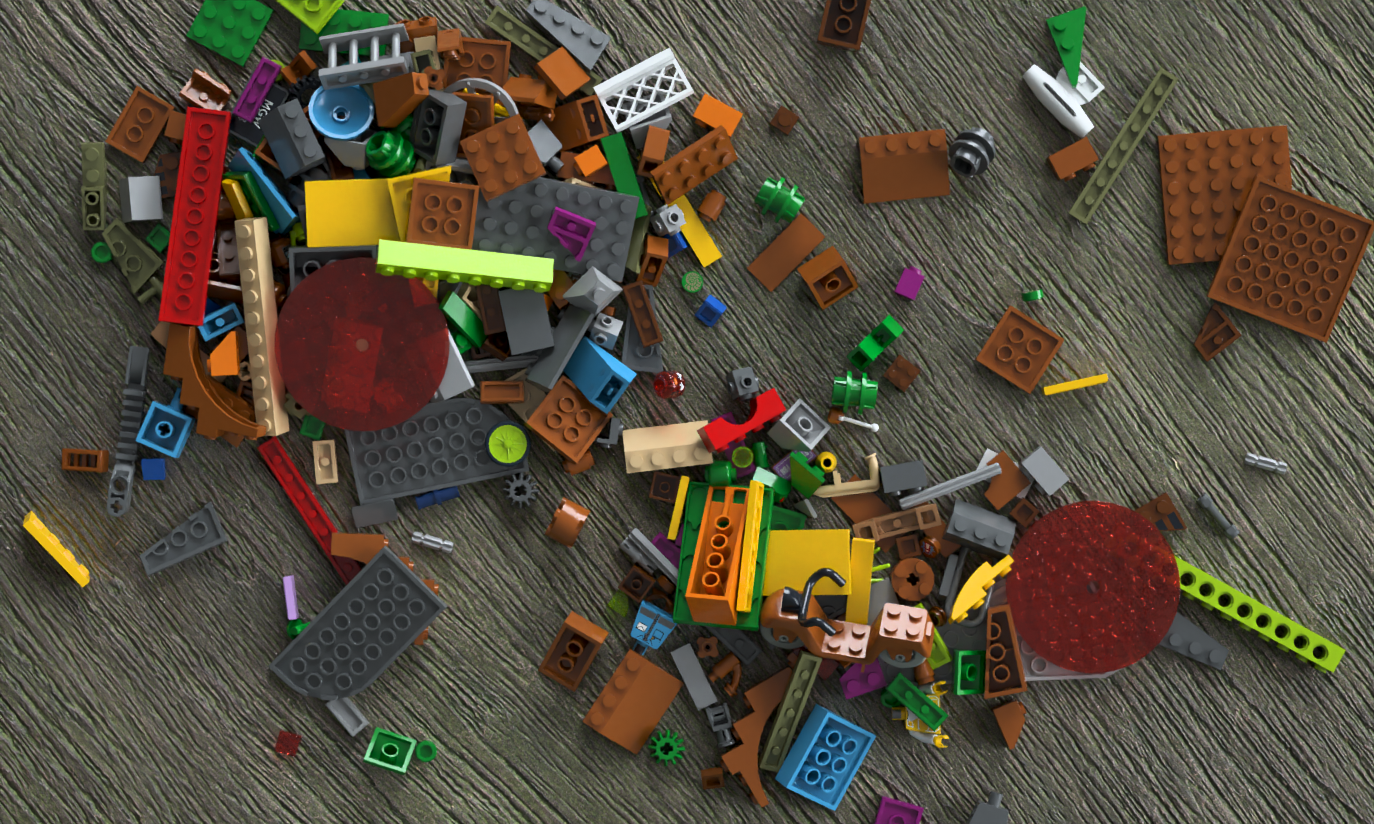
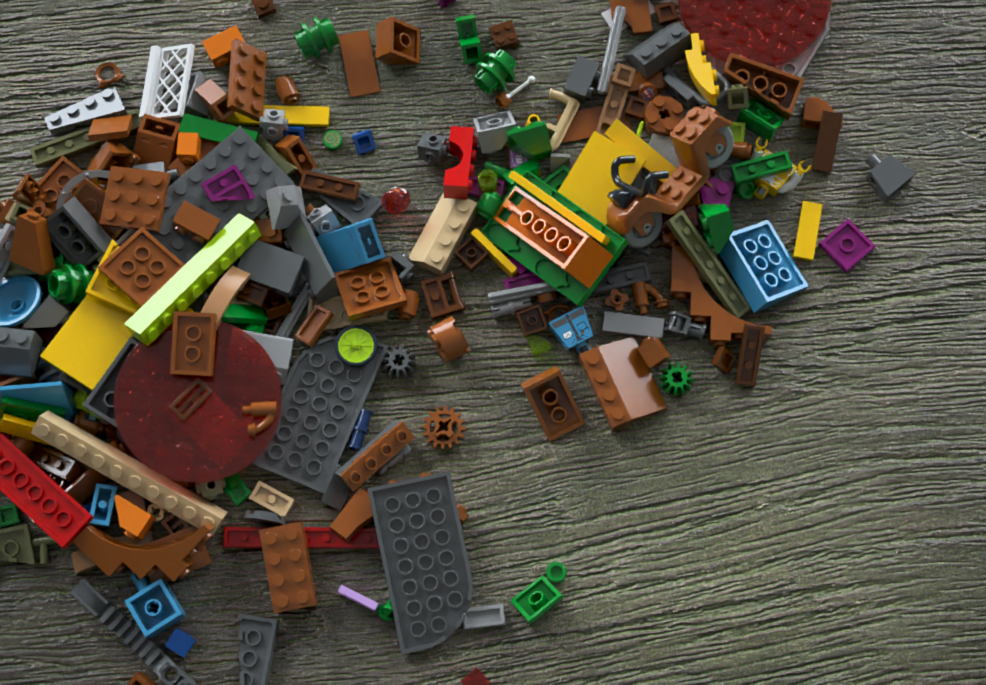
camera: 45 degrees left, 15 degrees down
none -> dark orange piece [95,62,125,88]
none -> reddish brown tile [168,378,213,422]
none -> dark orange plate [170,311,217,376]
none -> dark orange brick [172,200,220,245]
none -> medium nougat slope [200,266,251,331]
none -> dark orange plant [243,401,277,438]
none -> dark grey tile [244,510,286,526]
none -> dark orange brick [259,522,319,614]
none -> dark orange piece [335,419,415,492]
none -> reddish brown plate [420,272,466,320]
none -> dark orange gear [422,406,466,451]
none -> dark orange brick [637,336,671,369]
none -> green slope [697,204,735,254]
none -> olive brick [727,84,749,109]
none -> reddish brown tile [734,323,765,387]
none -> yellow tile [793,201,823,261]
none -> reddish brown tile [811,110,843,172]

